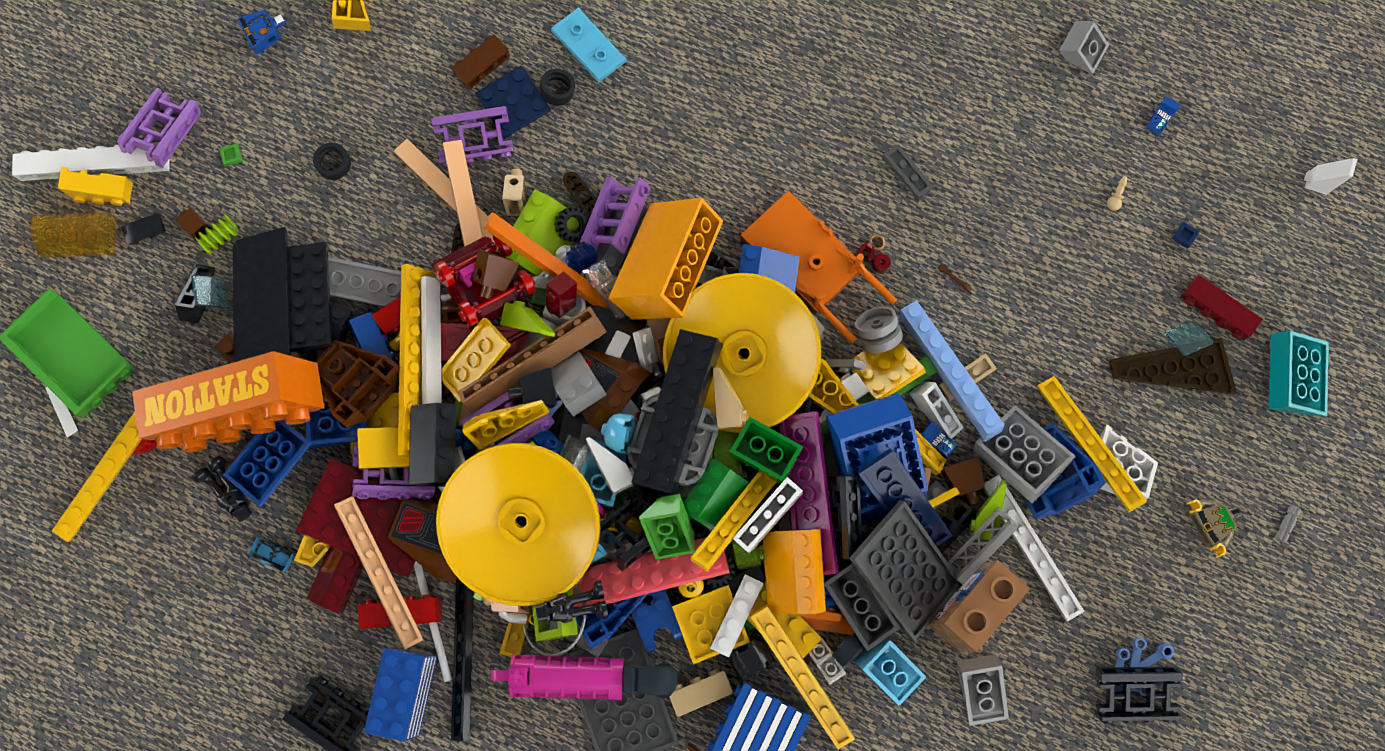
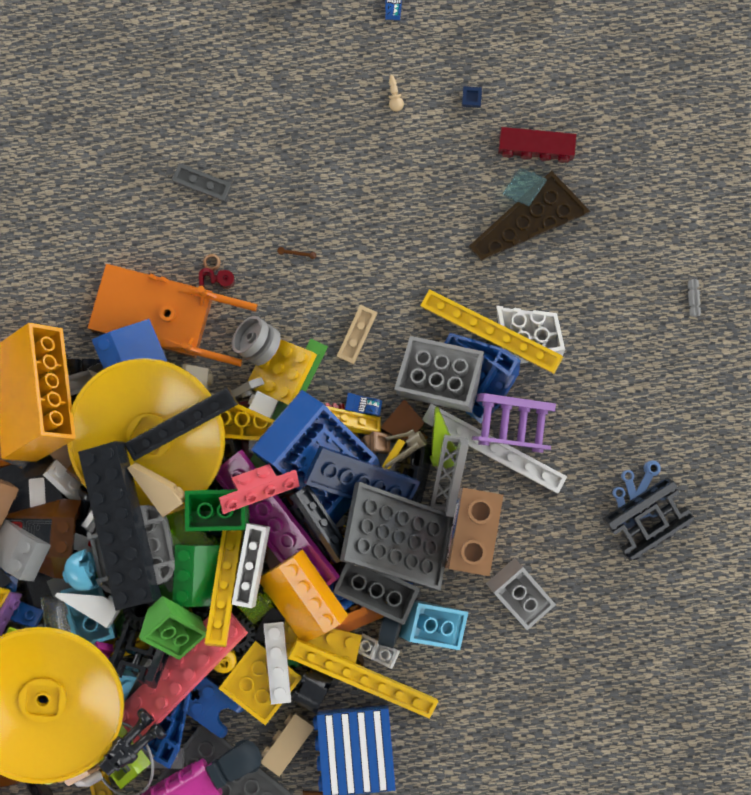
camera: 30 degrees left, 5 degrees up
light blue brick [899,300,1005,441] -> none
white slope [909,381,964,439] -> none
torso [1186,499,1241,558] -> none
teal slope [1268,331,1329,417] -> none
none -> black tile [124,386,238,461]
none -> coral bracket [219,464,299,514]
none -> medium nougat tile [370,431,390,455]
none -> dark tan plant [385,429,426,468]
none -> medium lavender fence [472,393,556,453]

